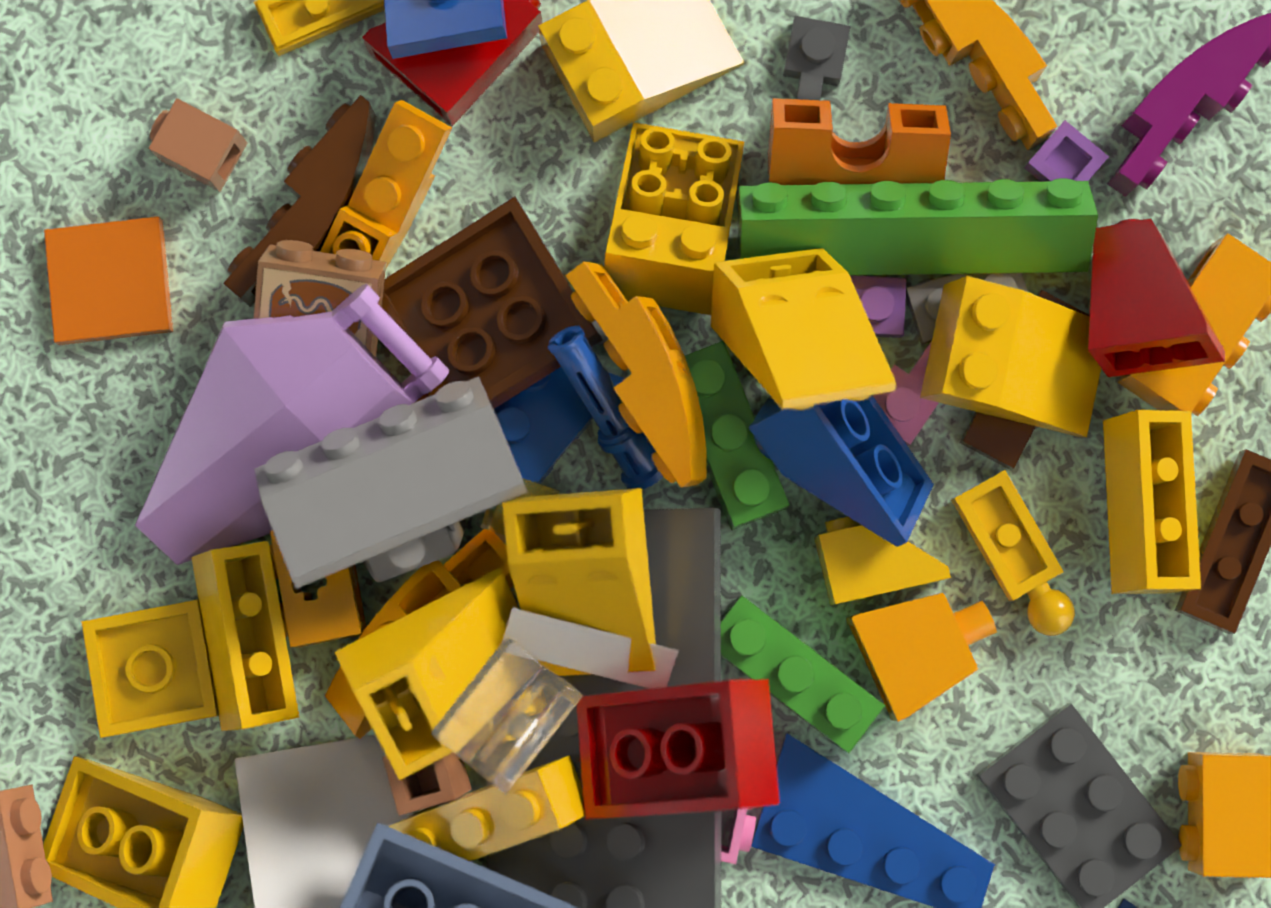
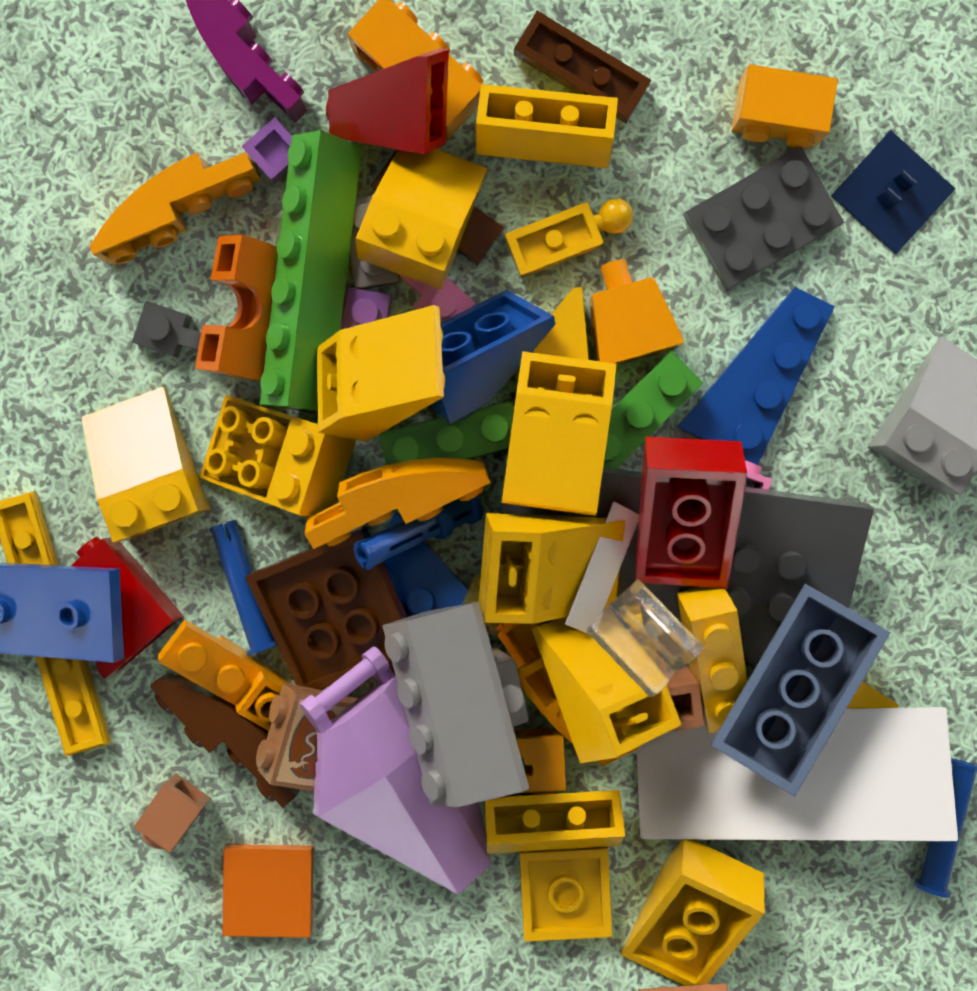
camera: 85 degrees left, 5 degrees up
none -> blue pin [209,520,277,655]
none -> yellow slope [502,351,616,516]

